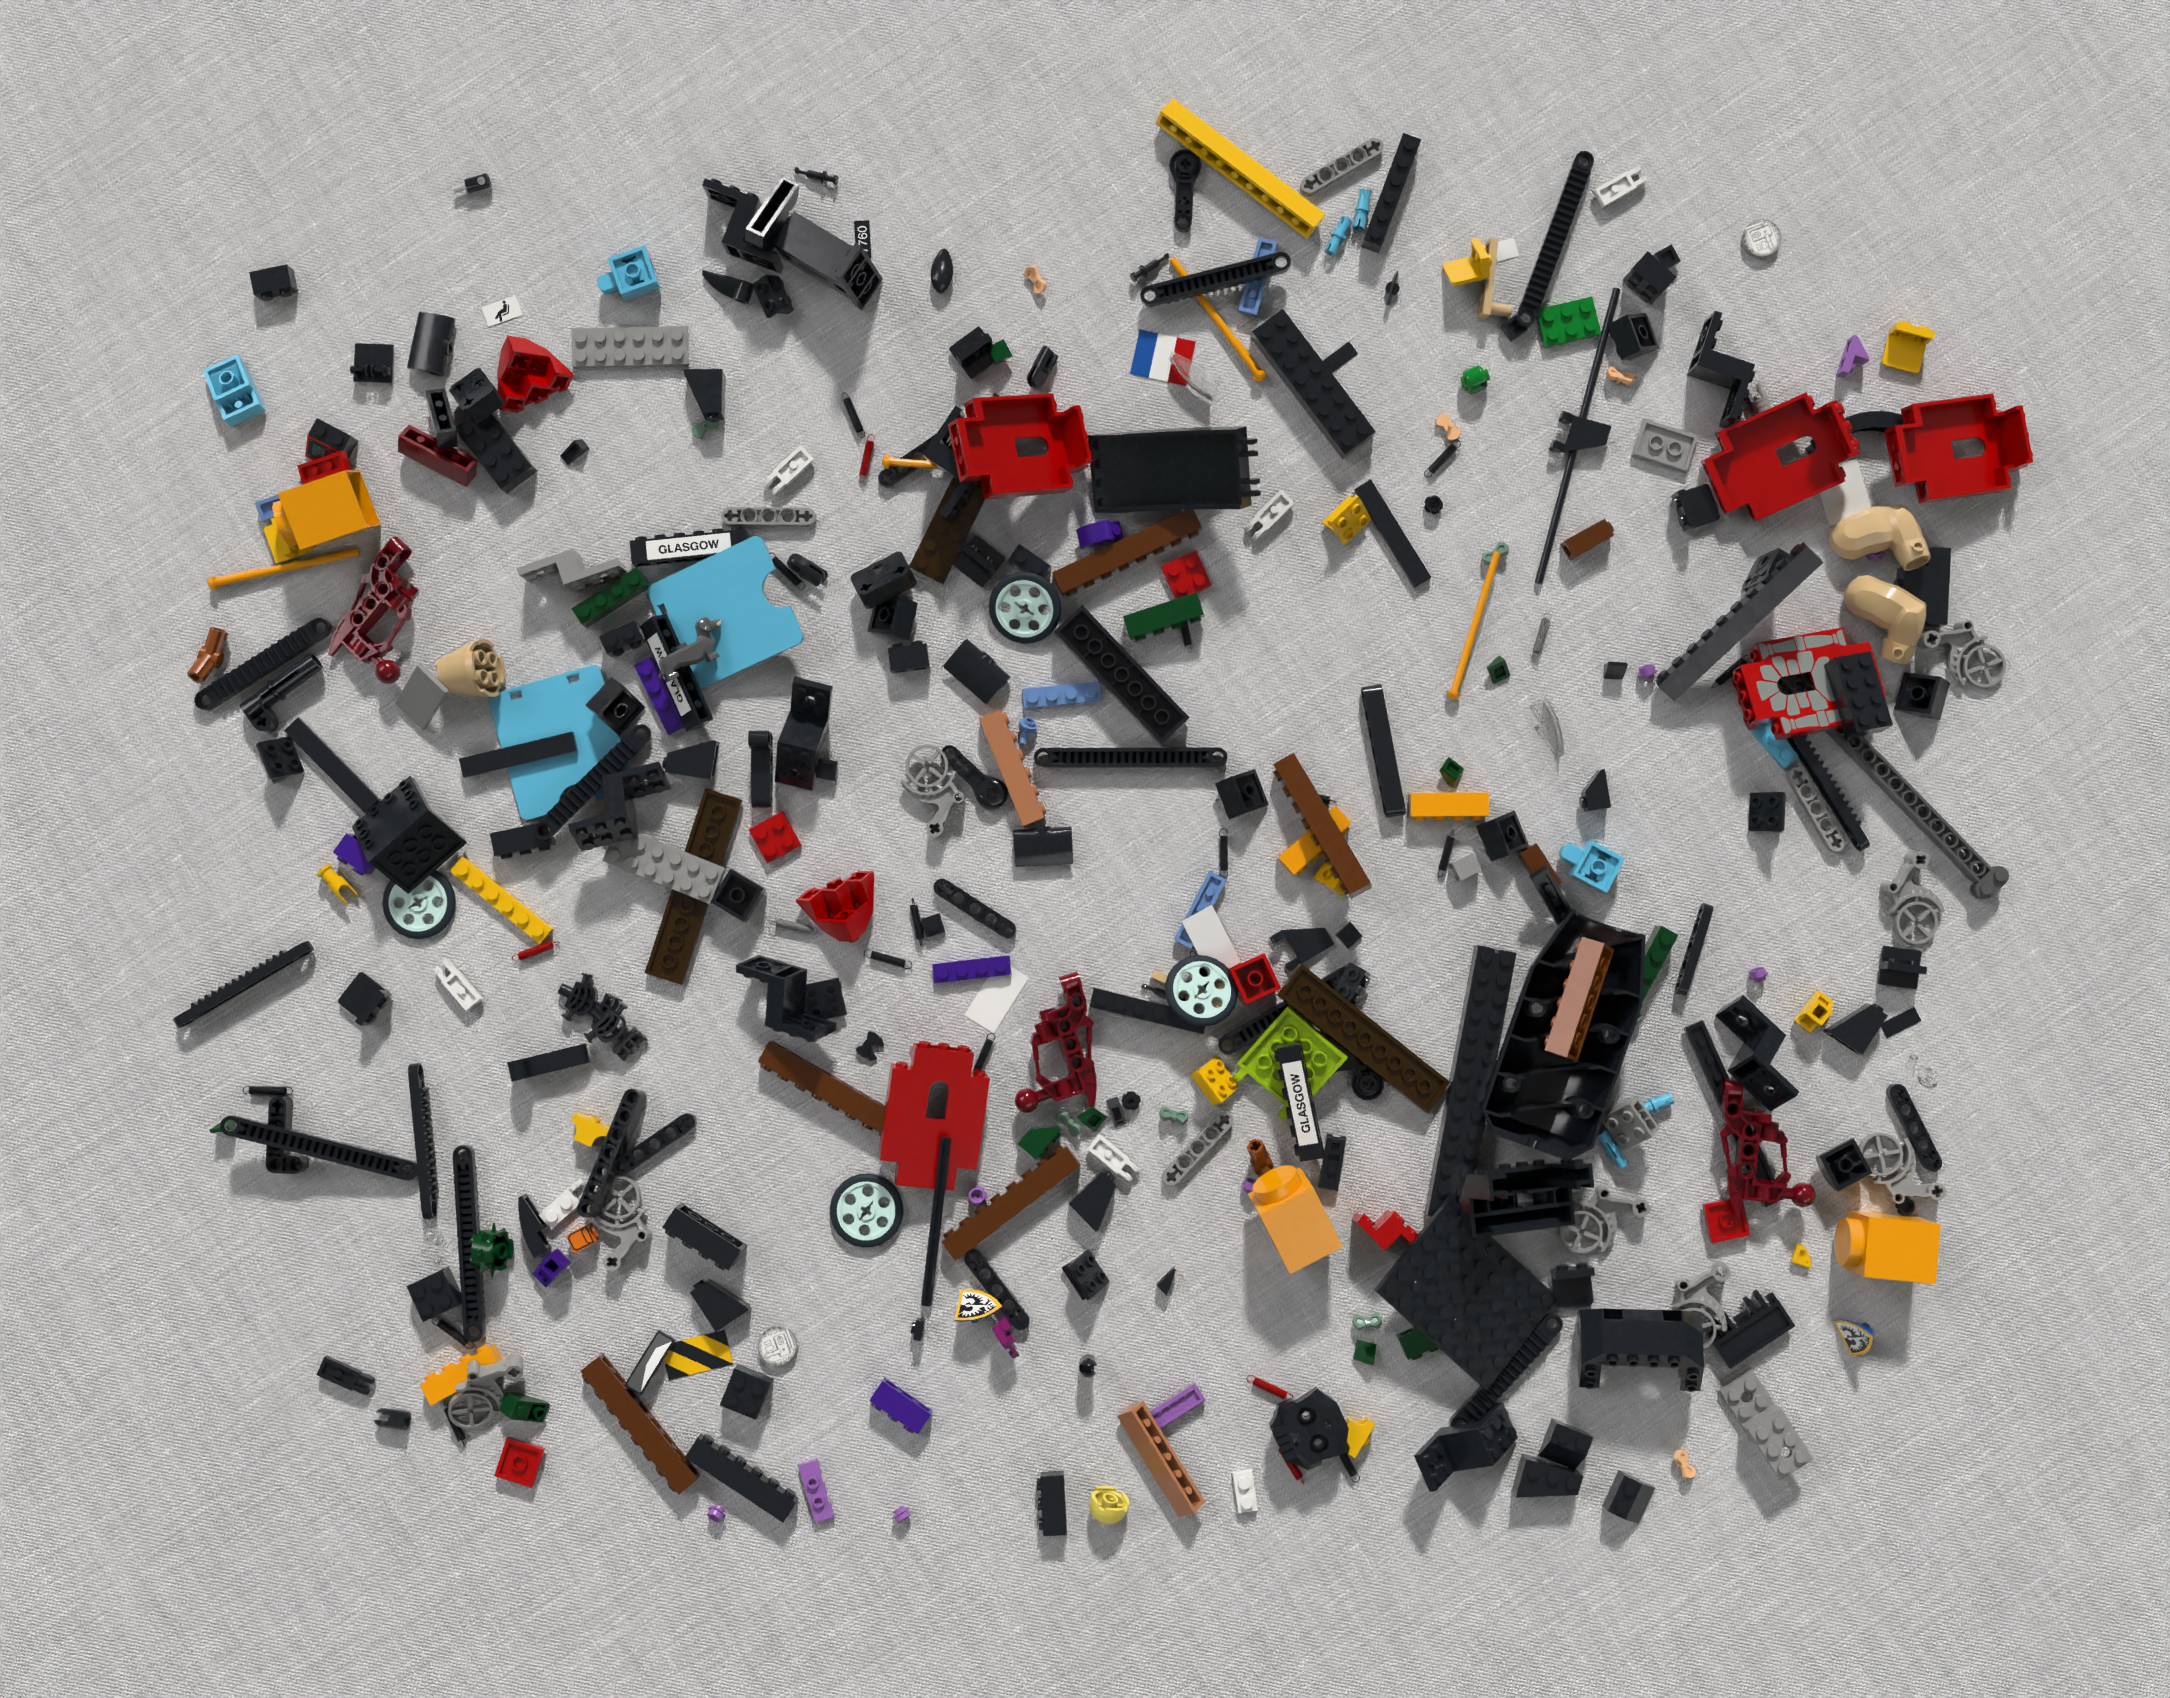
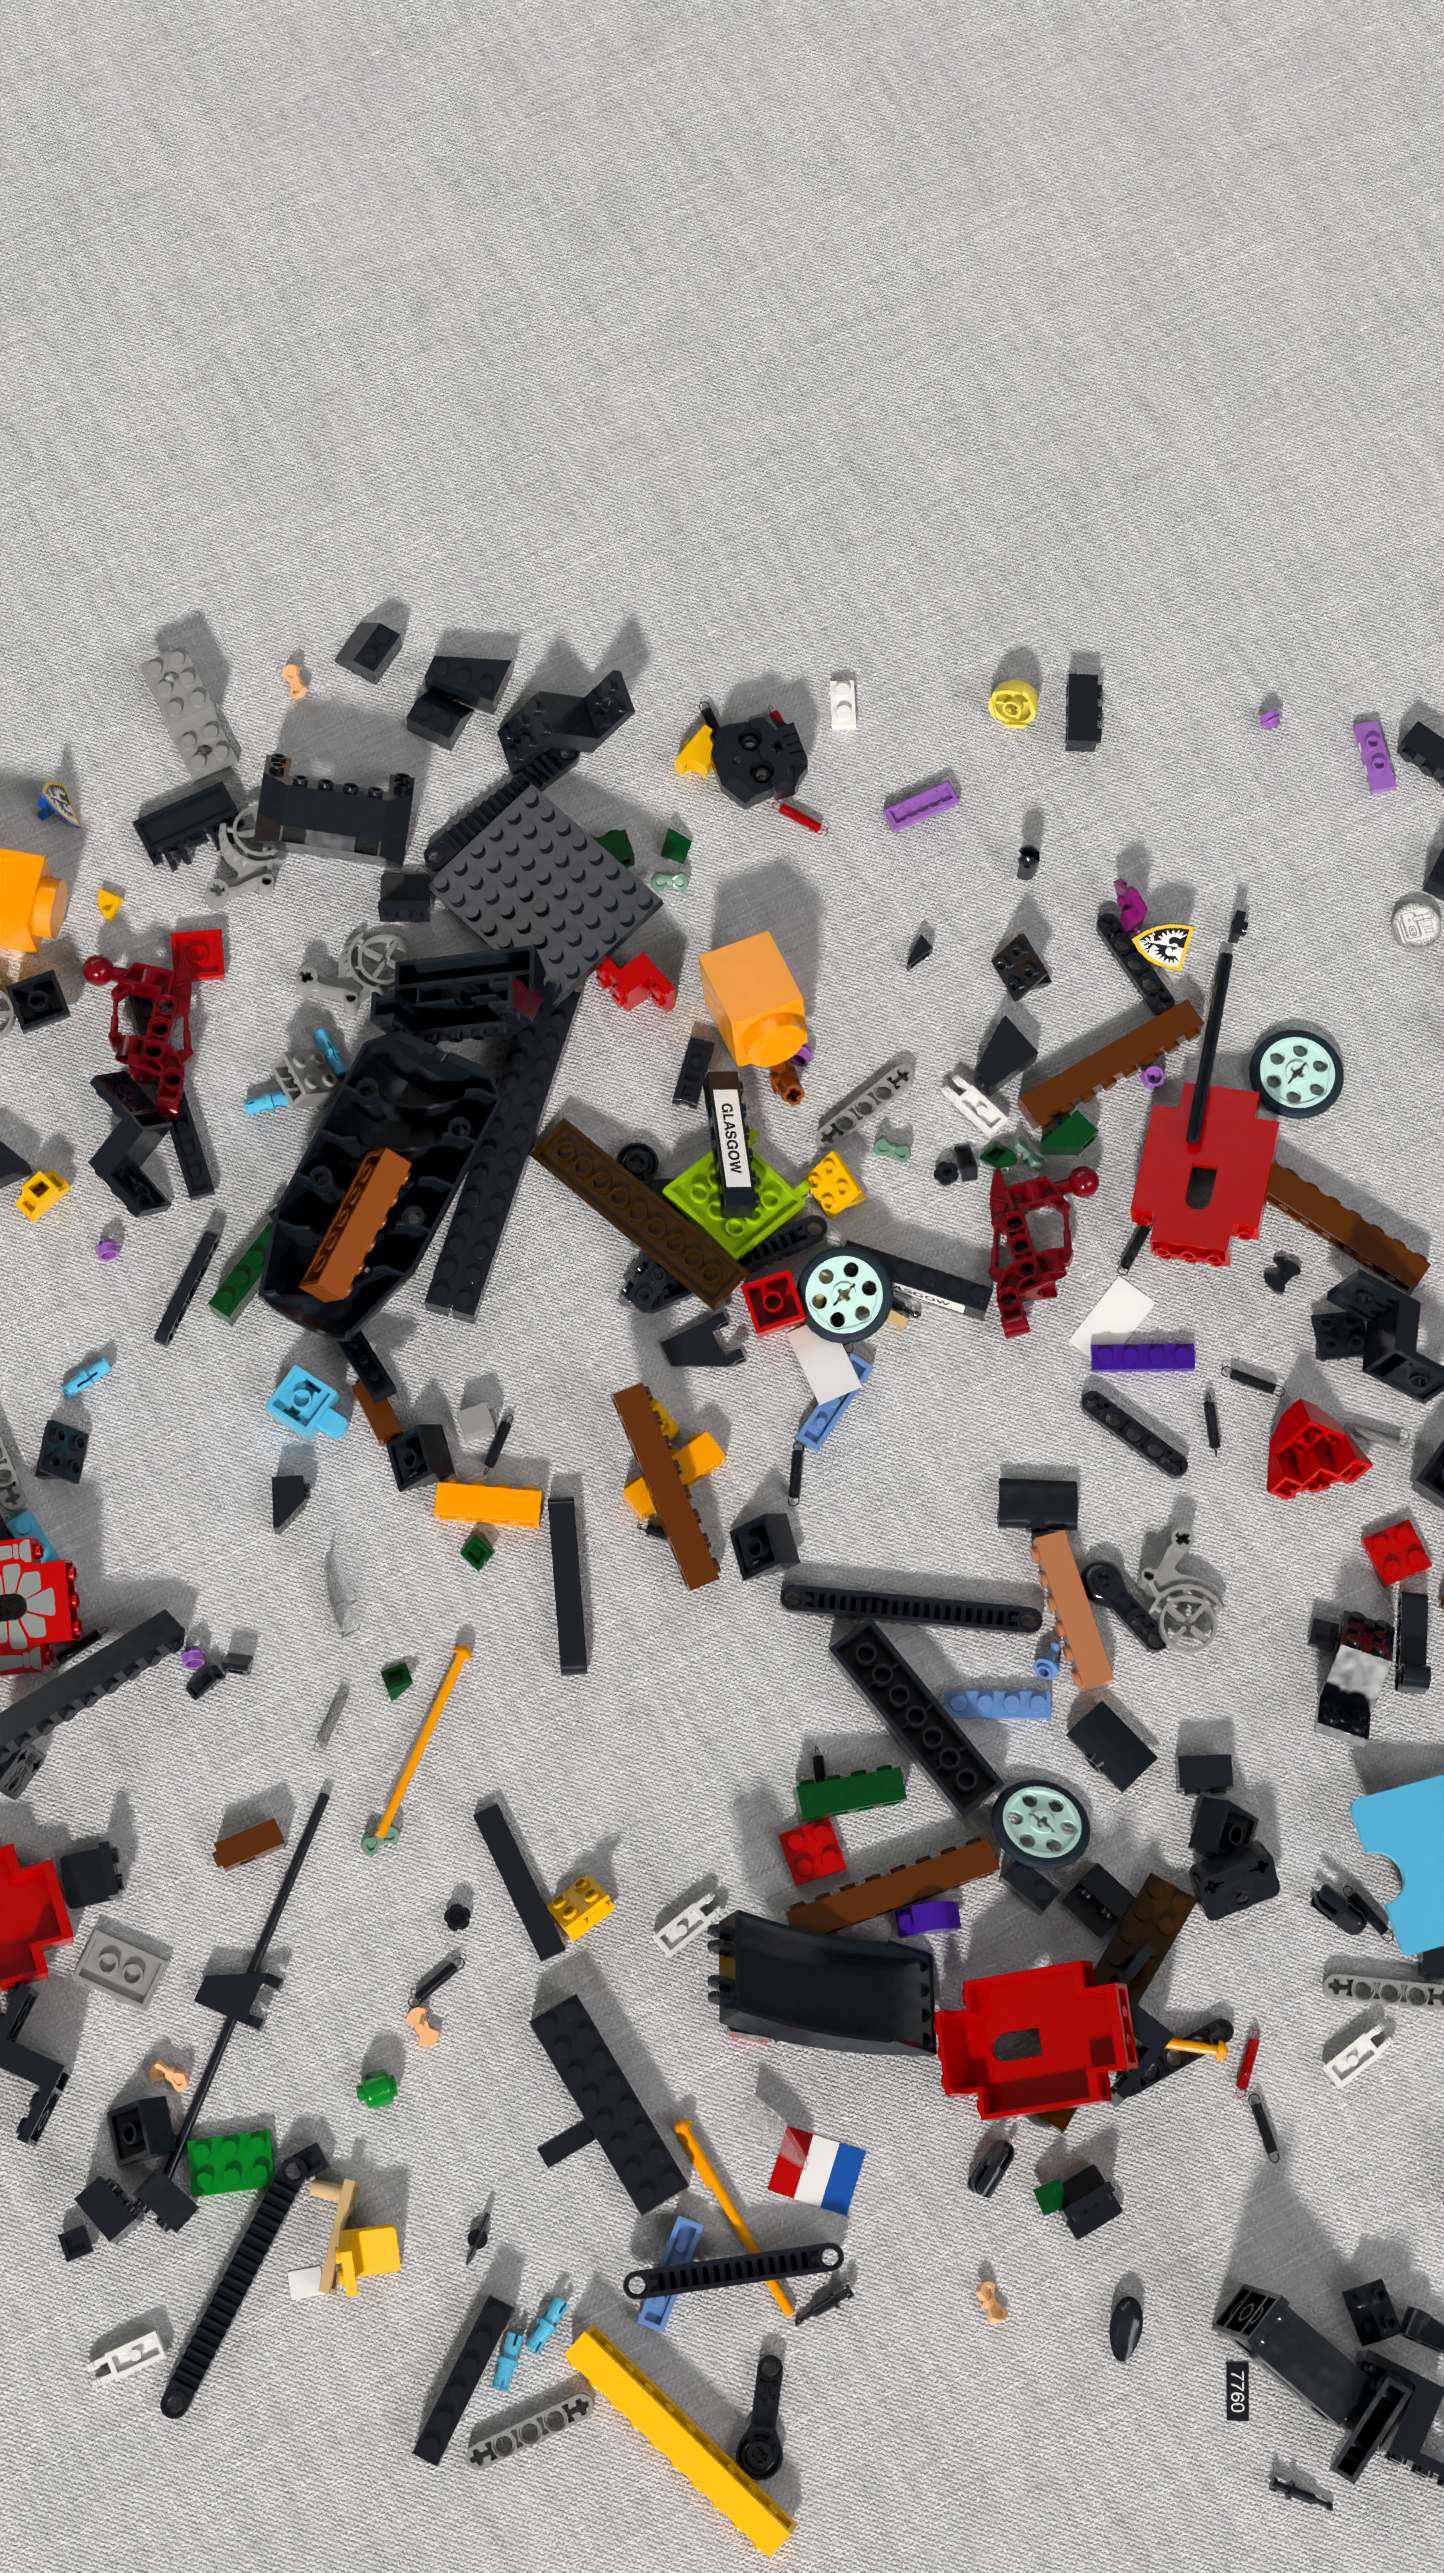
camera: 175 degrees left, 15 degrees down
dark purple brick [869,1377,933,1434] -> none
black plate [921,913,946,938] -> none
nougat brick [1117,1401,1205,1517] -> none
black slope [1335,922,1362,949] -> none
none -> medium azure pin [59,1356,112,1400]
none -> black brick [133,2168,200,2233]
none -> black piece [185,1665,226,1701]

